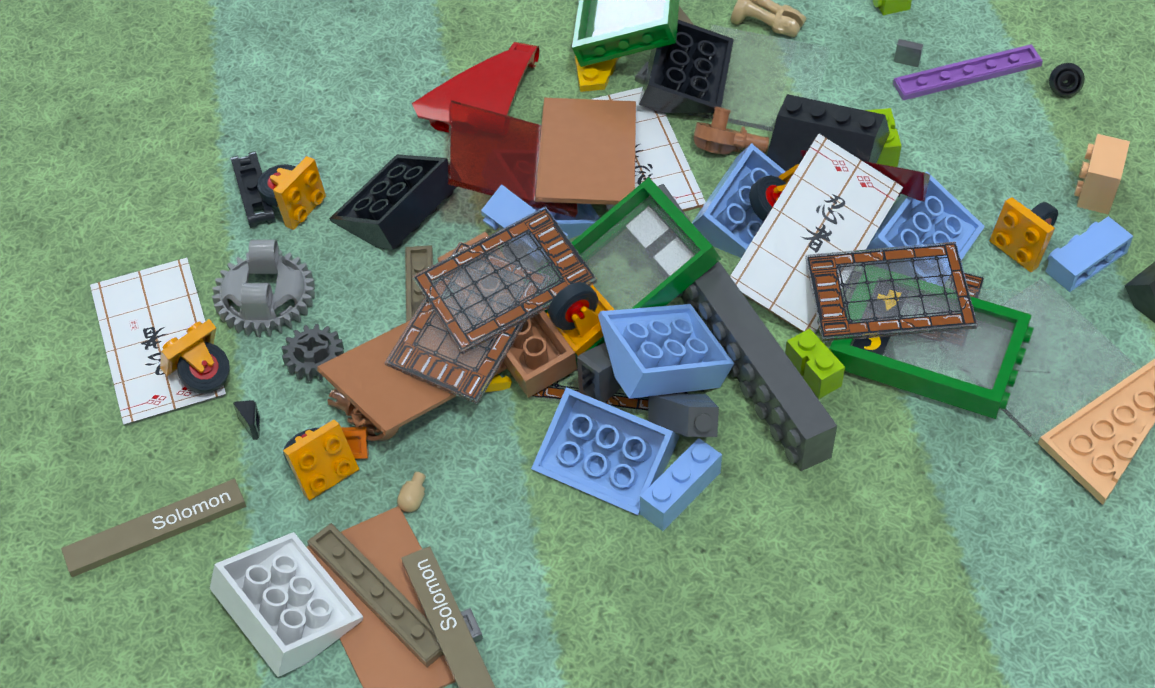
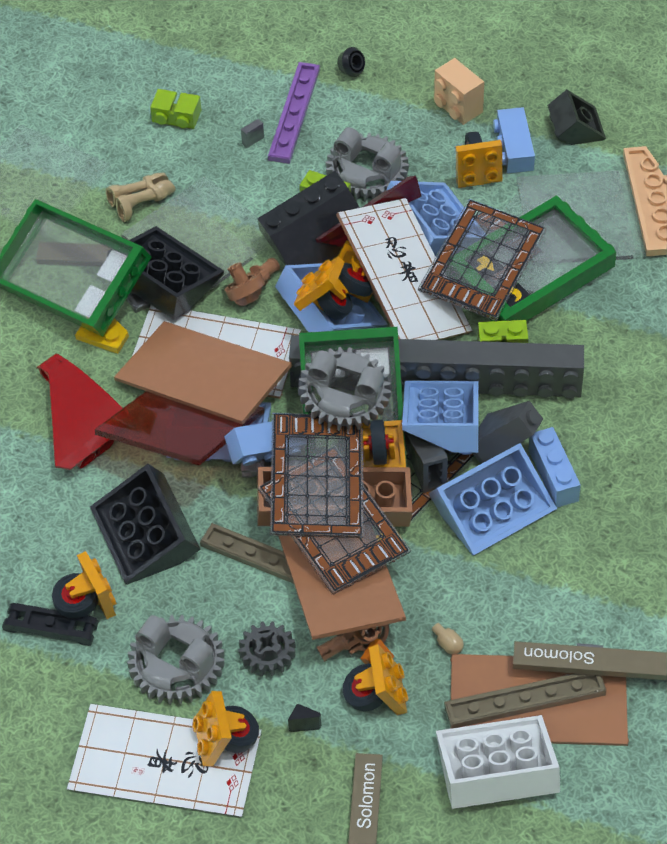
camera: 60 degrees left, 0 degrees up
none -> light orange plate [294,256,352,320]
none -> light grey piece [298,347,391,431]
none -> light grey piece [326,127,409,202]

